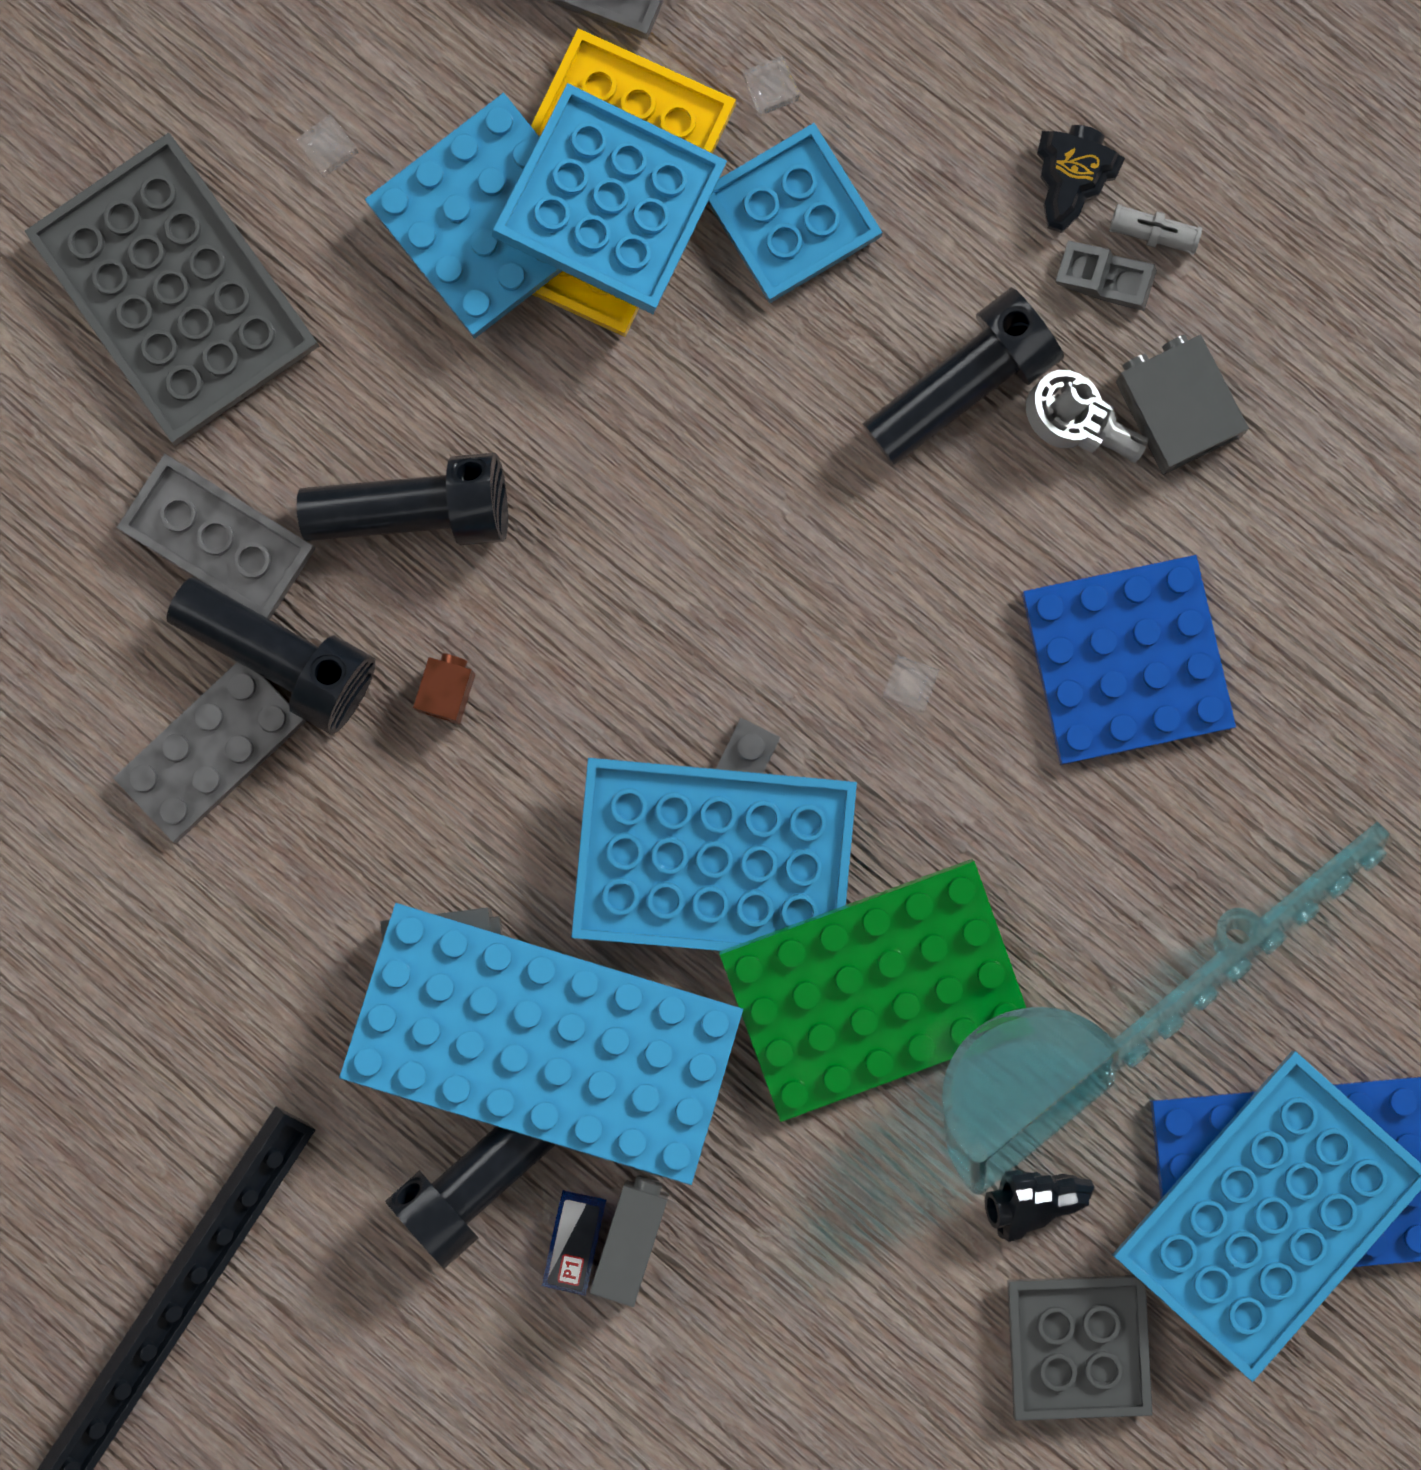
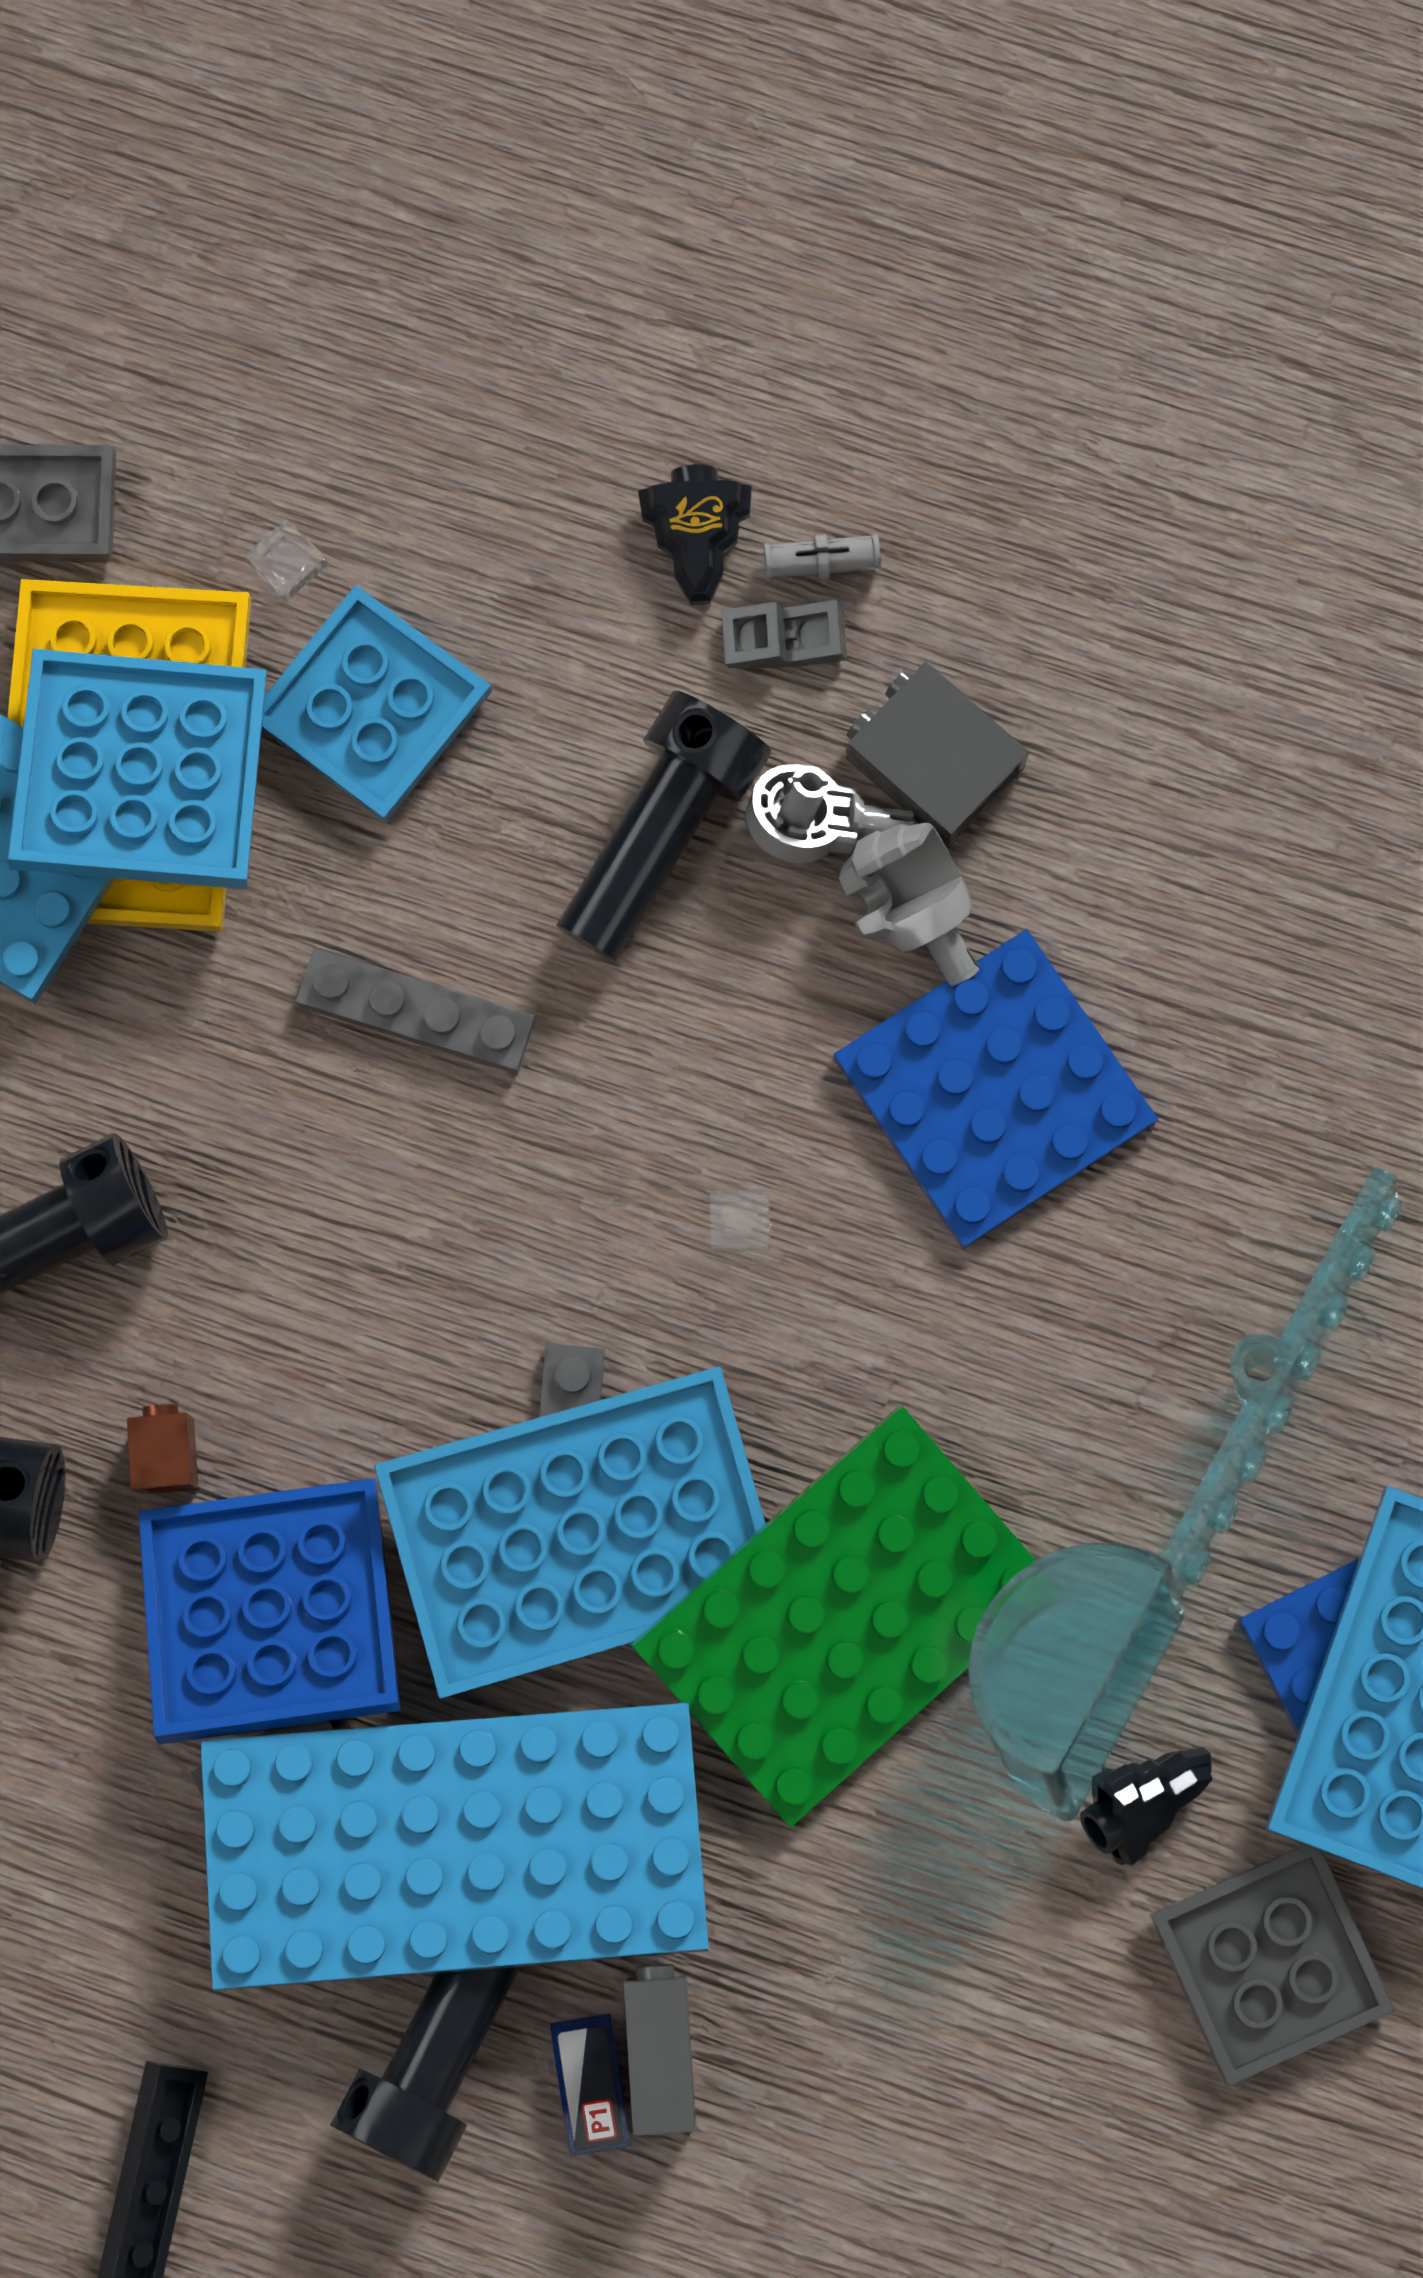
camera: 25 degrees left, 5 degrees down
none -> blue plate [138,1478,401,1745]
none -> flat silver plate [295,948,536,1074]
none -> light grey piece [839,823,980,986]

